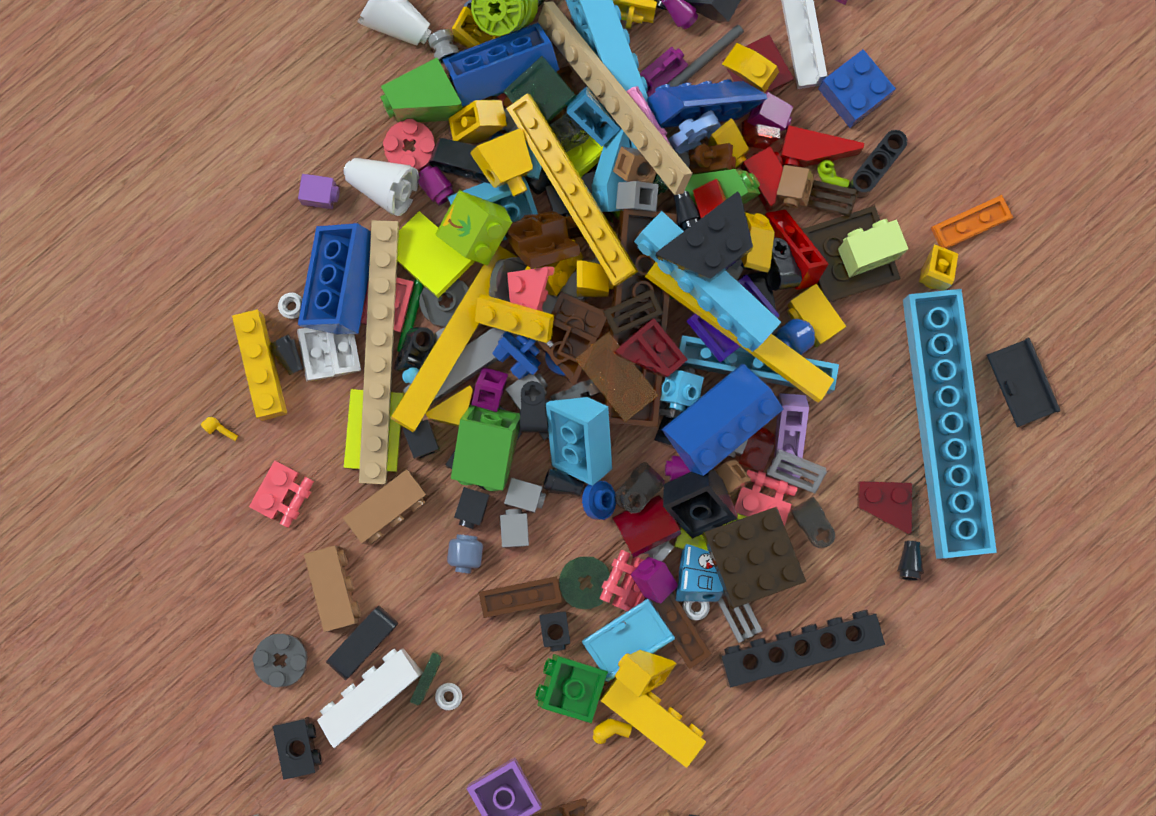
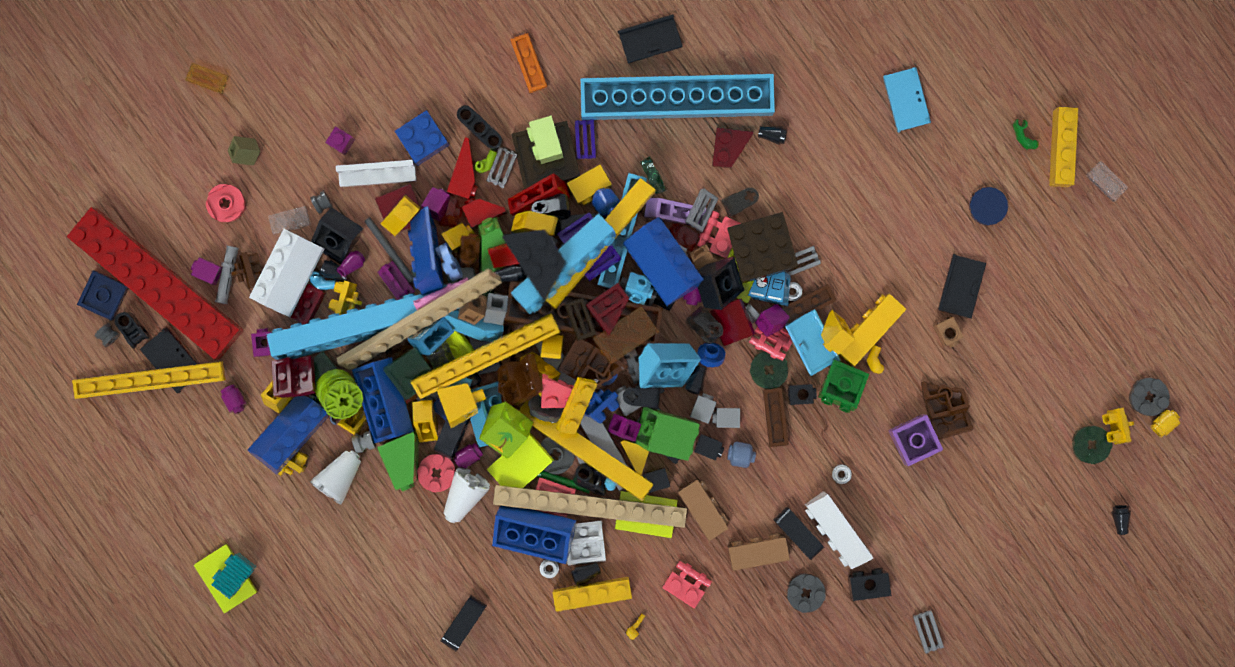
camera: 80 degrees left, 5 degrees up
medium lavender brick [298,174,340,209] -> none
clear green tile [410,651,443,706] -> none
black brick [719,609,885,688] -> none
medium nougat brick [777,165,814,208] -> none
yellow slope [919,244,958,291] -> none
none -> black beam [440,595,487,652]
none -> dark purple tile [575,120,596,159]
none -> clear green plate [640,156,667,194]
none -> medium azure door [883,67,931,132]

